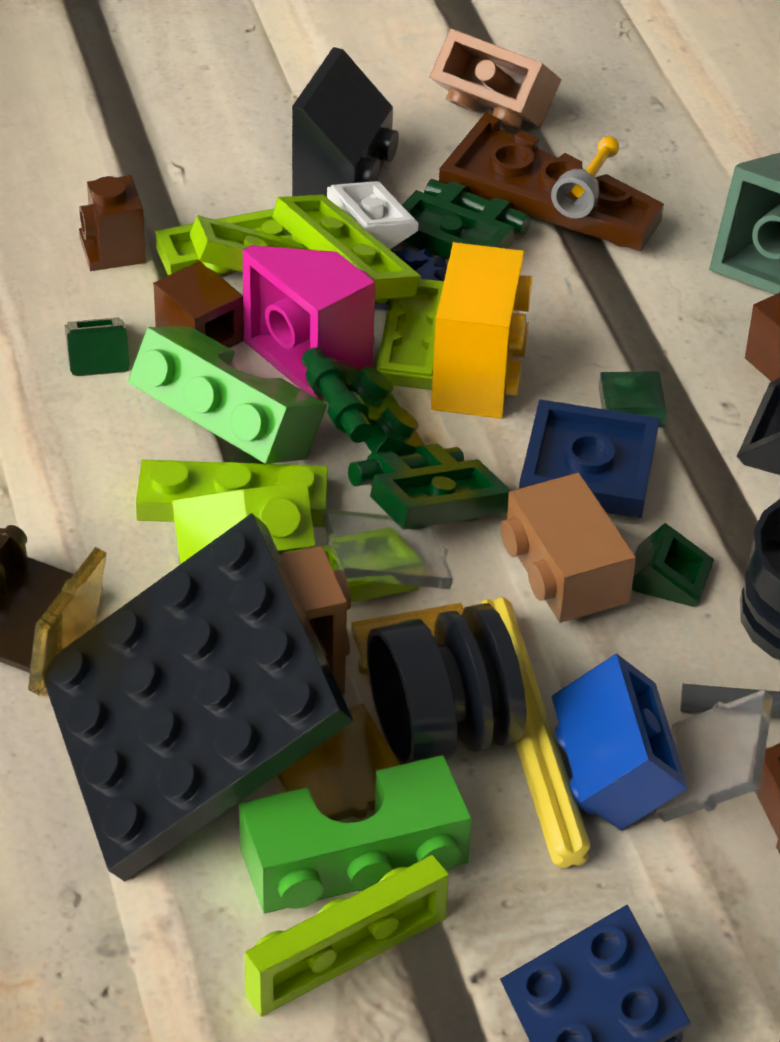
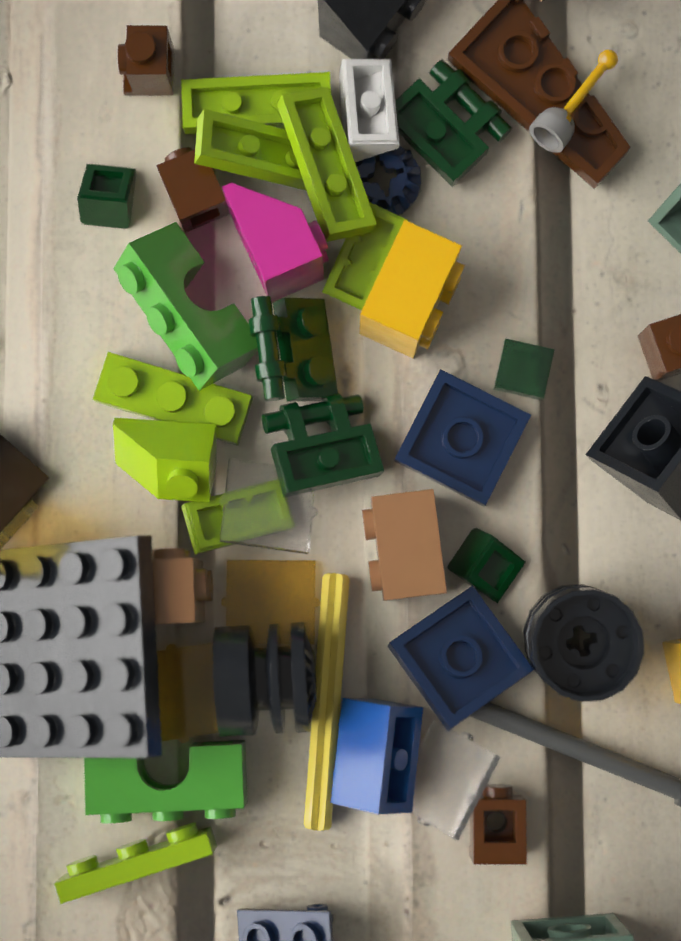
camera: 20 degrees right, 40 degrees up
none -> dark blue plate [387,585,534,731]

